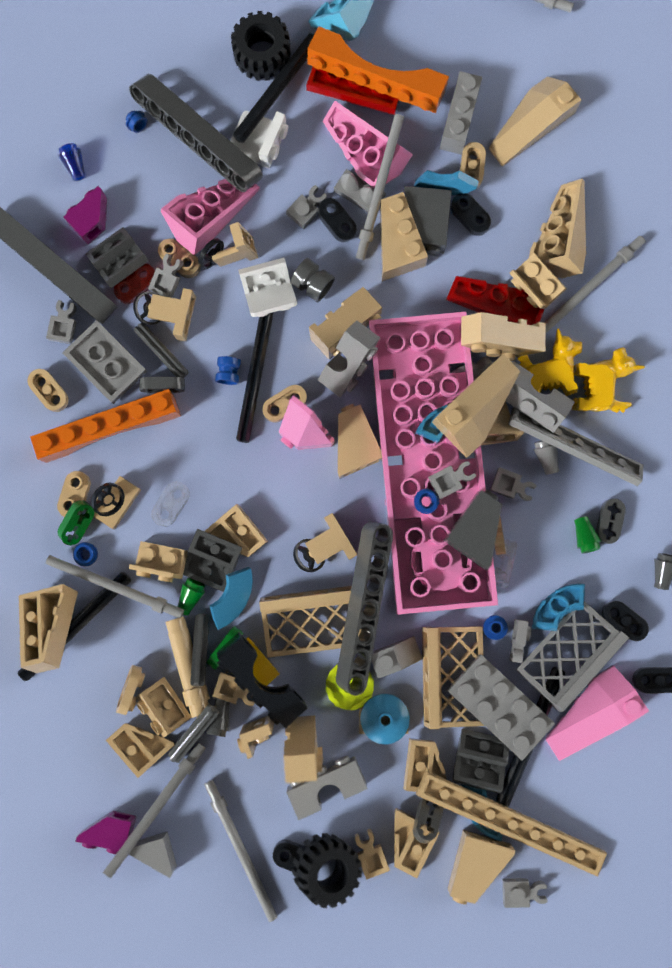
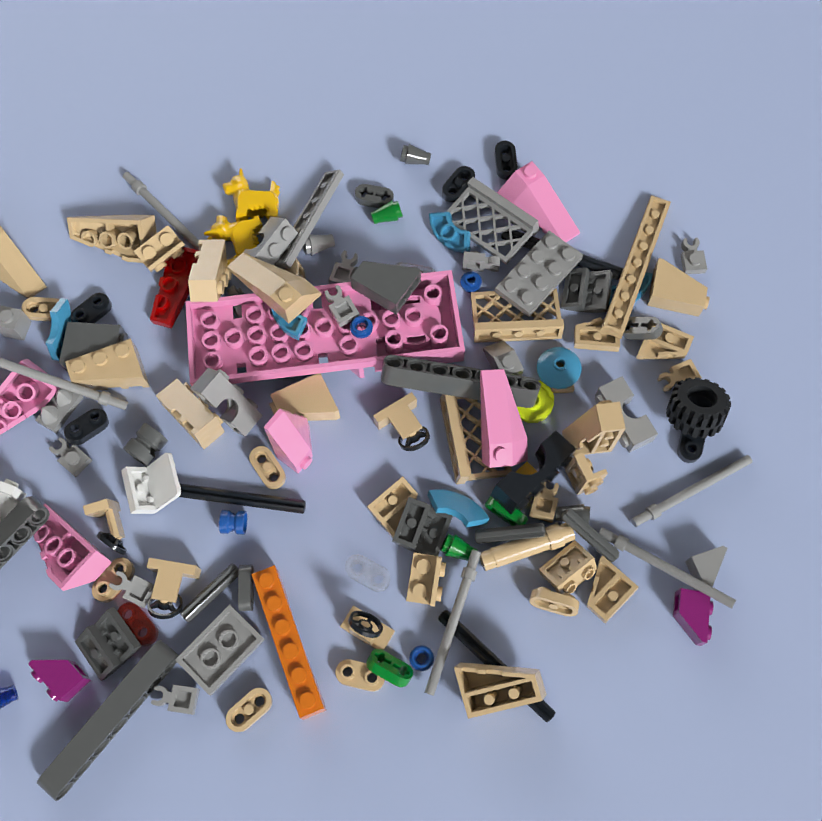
camera: 95 degrees left, 15 degrees down
none -> bright pink wedge [480,369,528,468]

